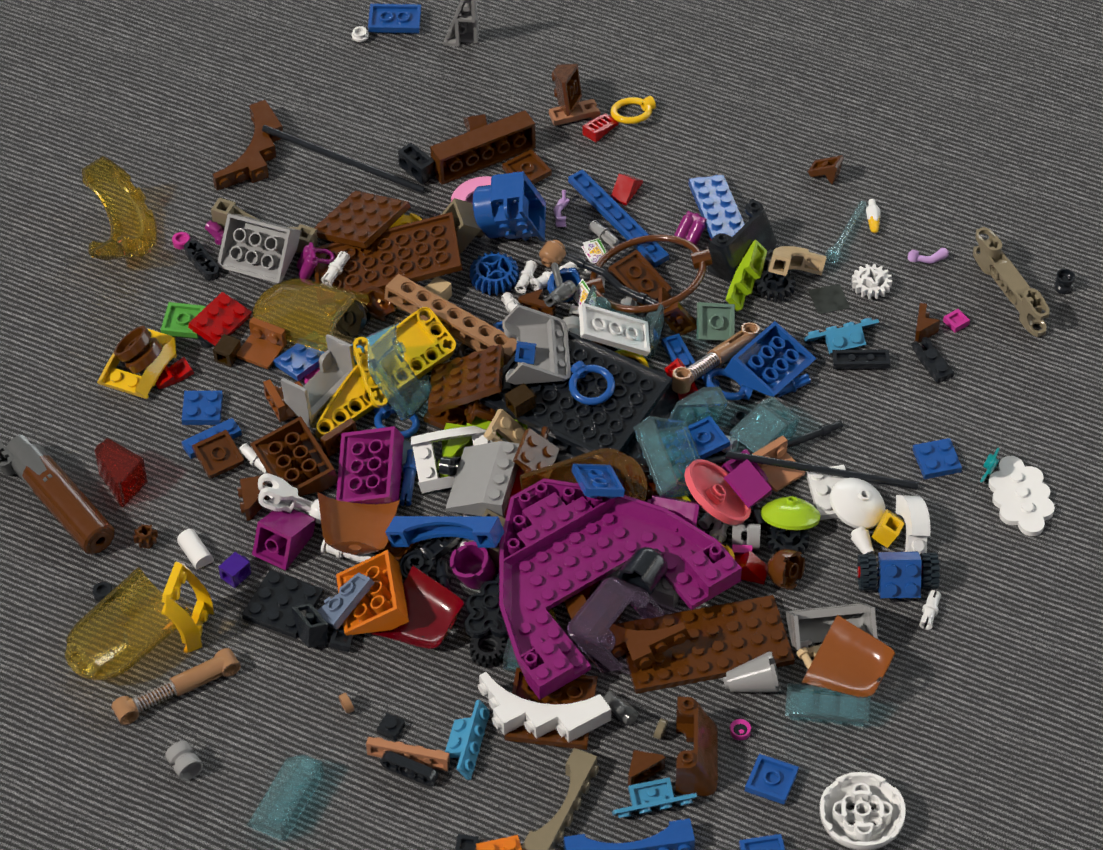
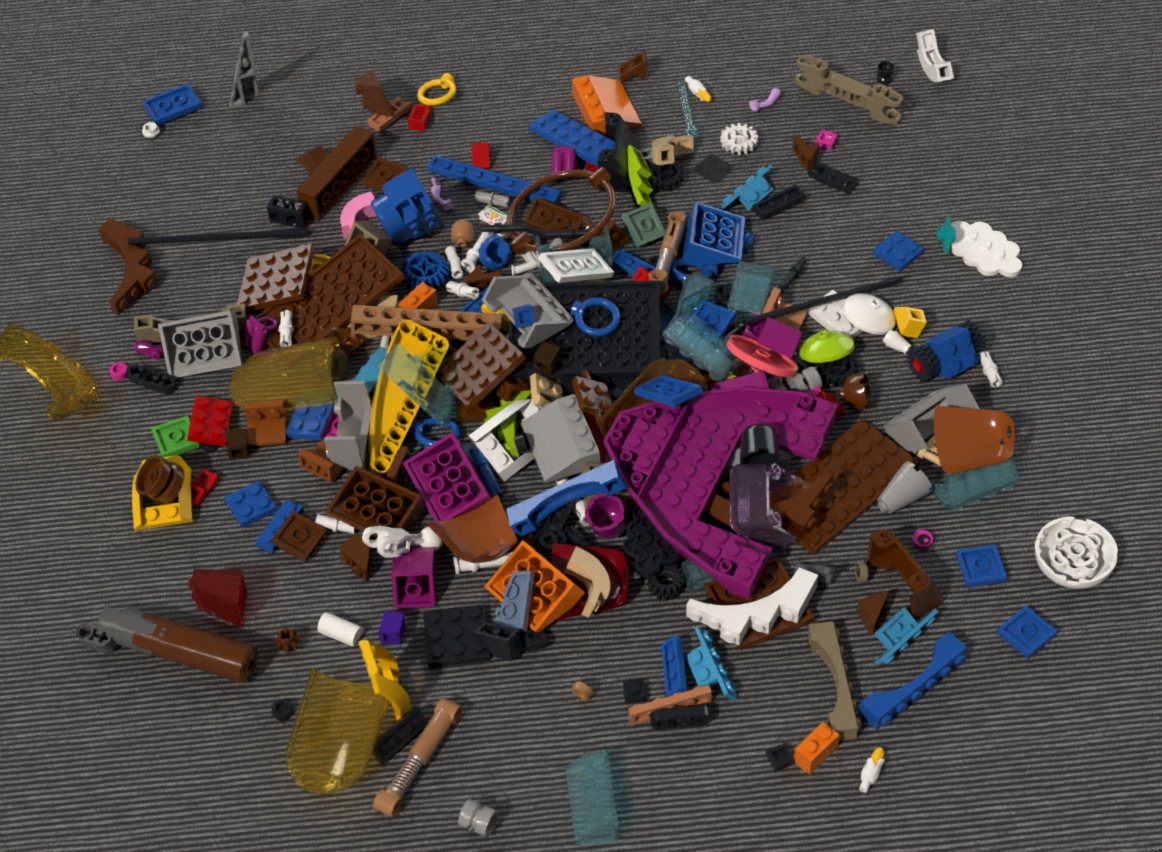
camera: 30 degrees left, 0 degrees up
yellow beam [352,337,389,408] -> none
dark grey piece [544,262,577,307] -> none
sticker [573,279,594,306] -> none
white arch [896,495,930,554] -> none
none -> black plate [368,706,429,764]
none -> orange brick [398,282,438,310]
none -> tan arch [564,547,610,618]
none -> orange slope [572,75,642,136]
none -> blue plate [661,635,687,697]

